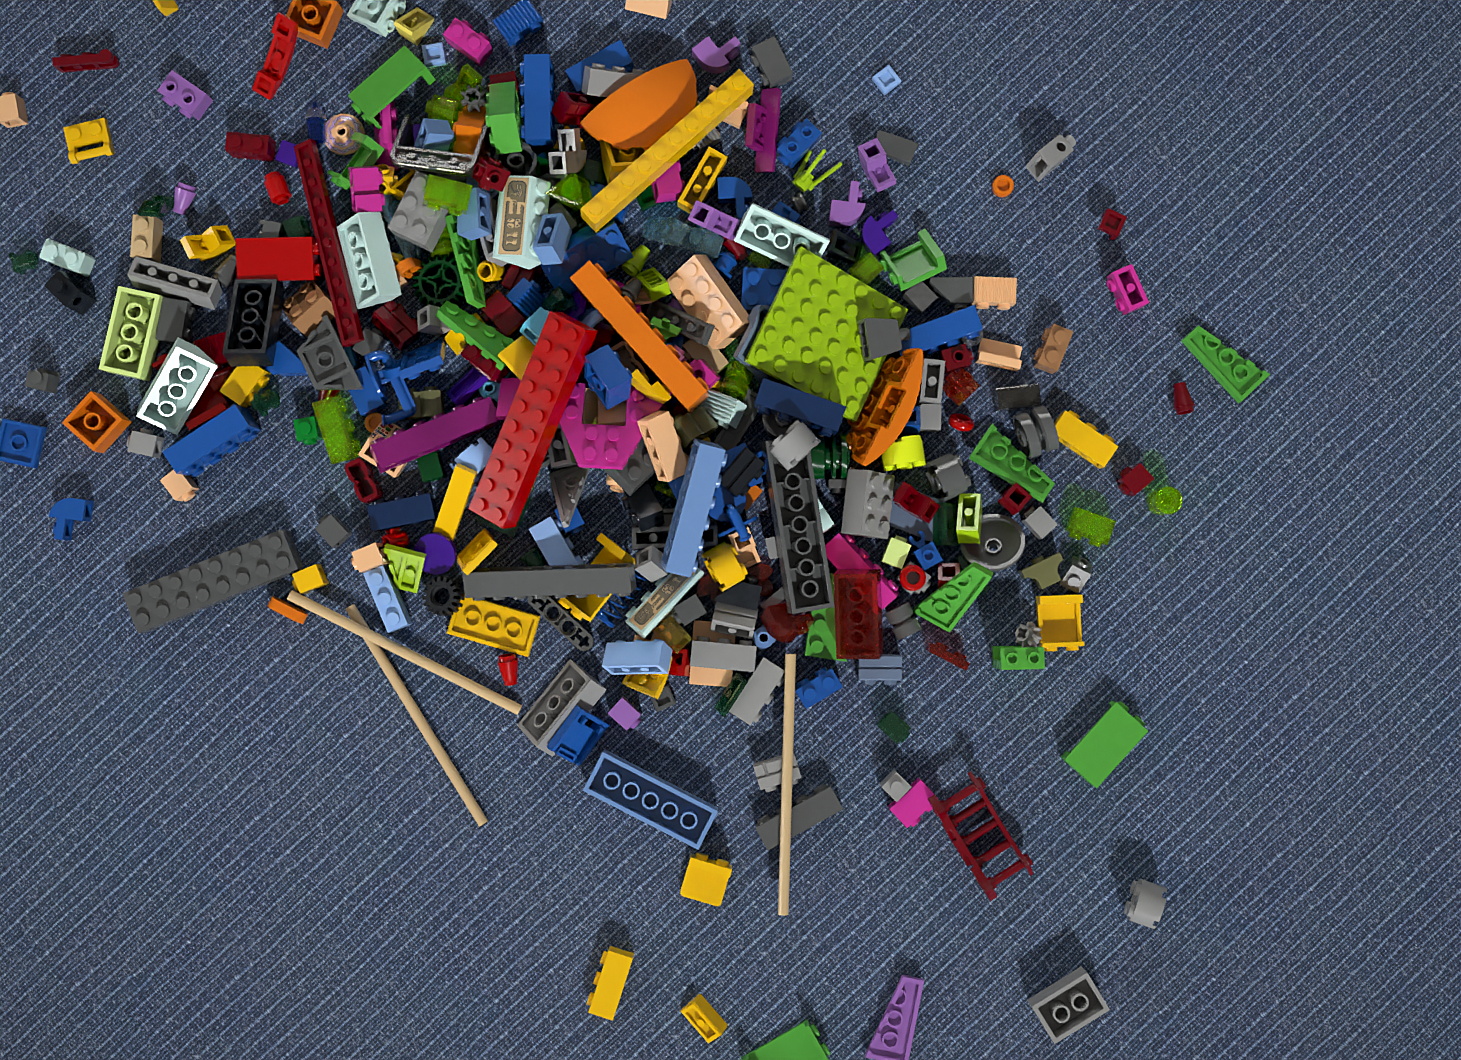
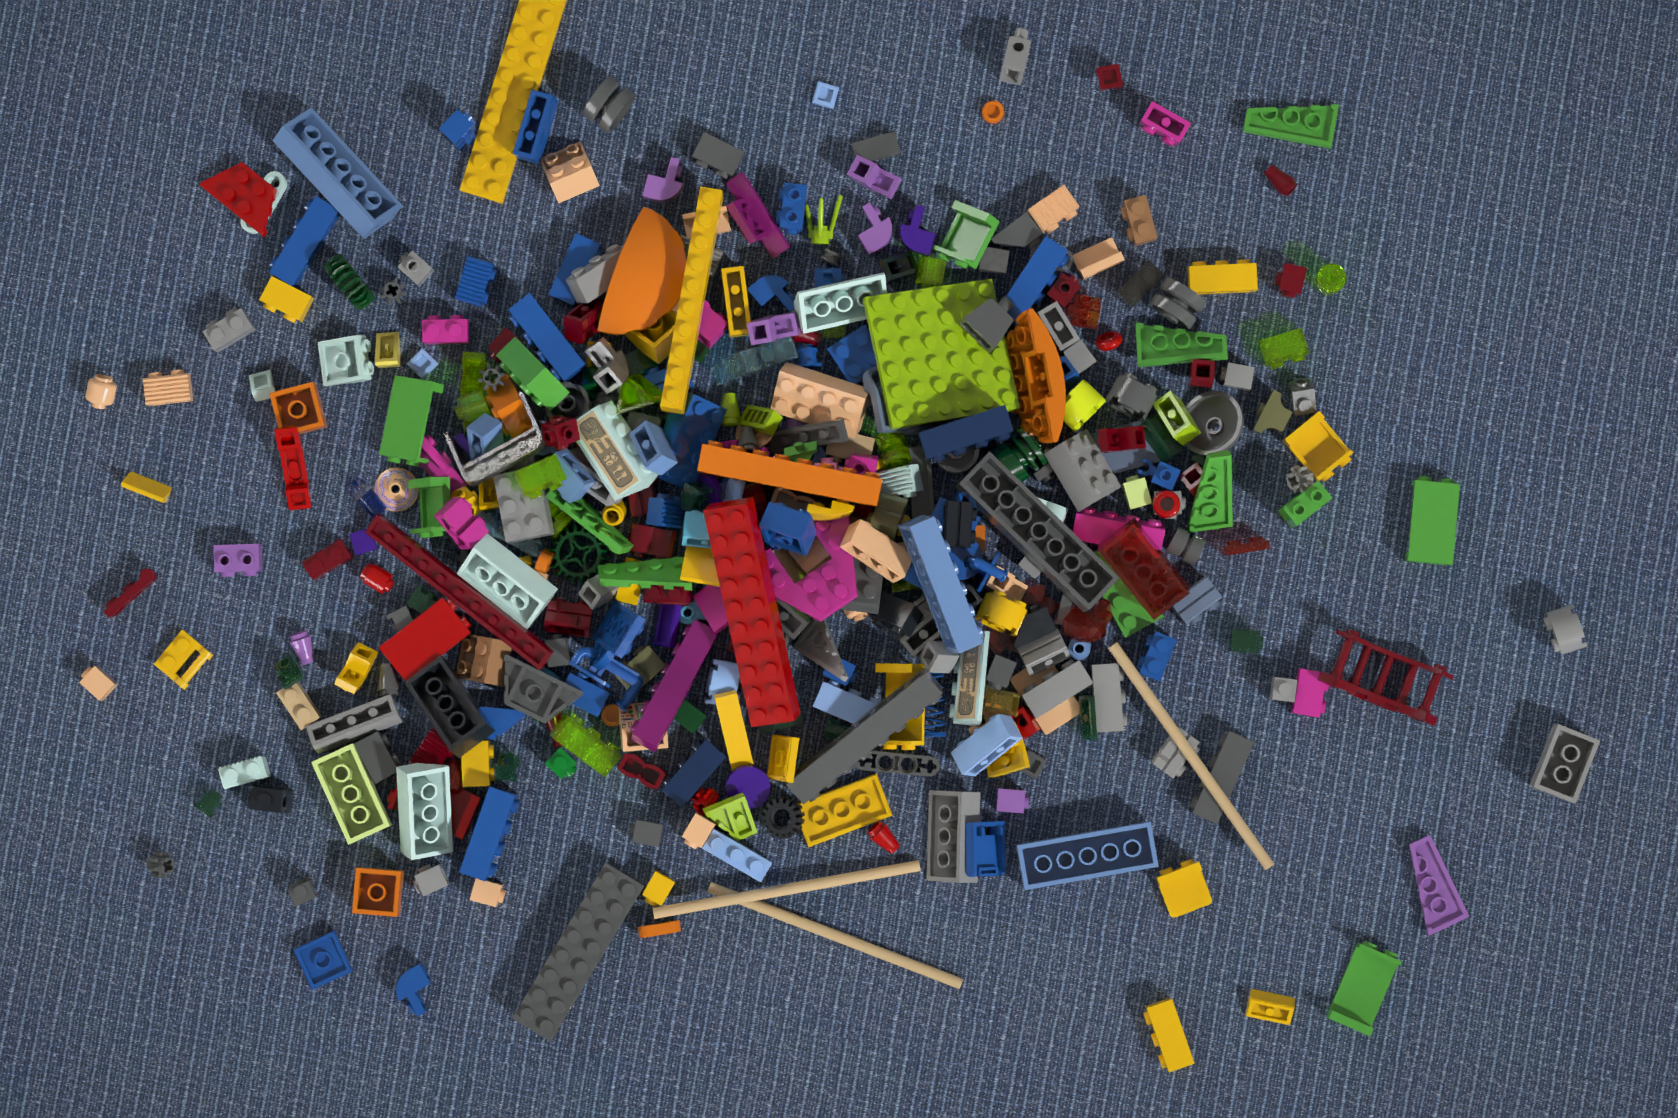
camera: 35 degrees left, 0 degrees up
light grey brick [769,420,821,471] -> none

